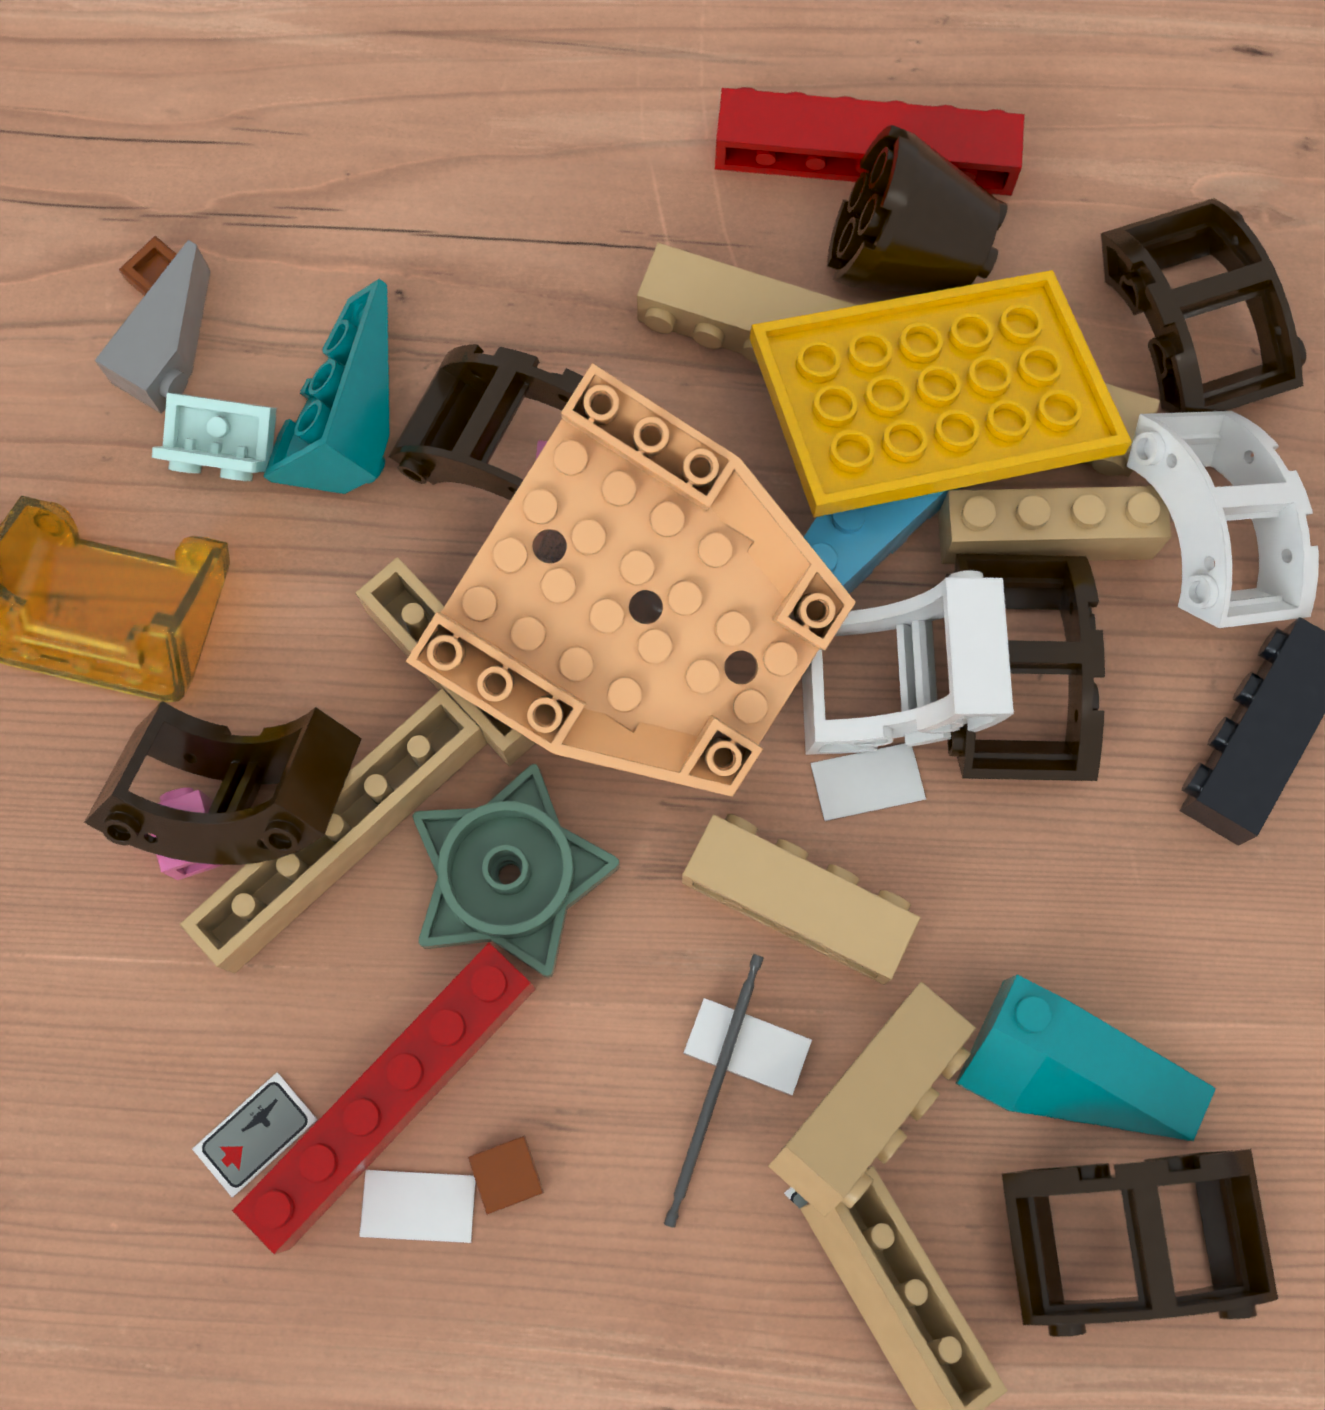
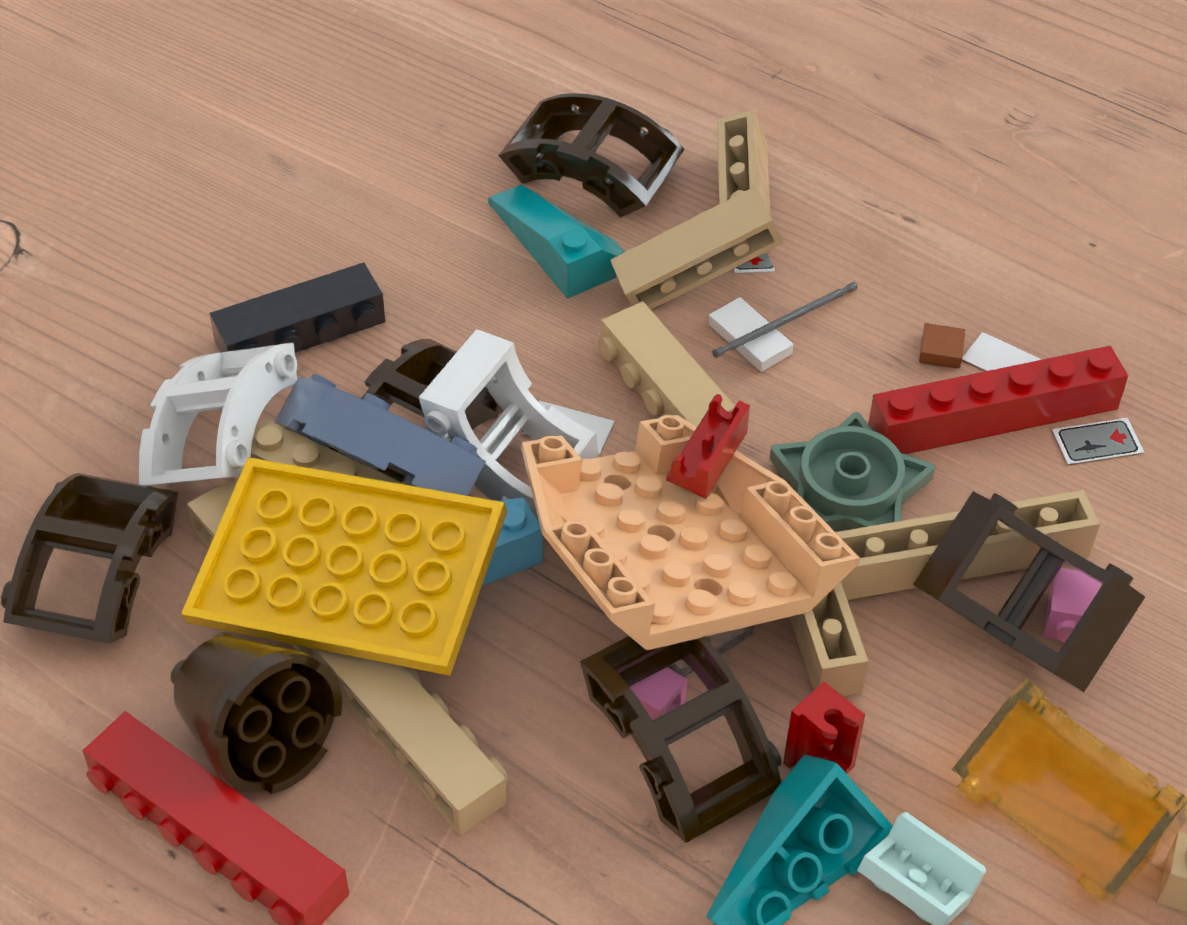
camera: 150 degrees left, 25 degrees down
none -> sand blue brick [274,373,486,496]
none -> red hinge [666,394,750,499]
none -> red hinge [783,682,866,774]

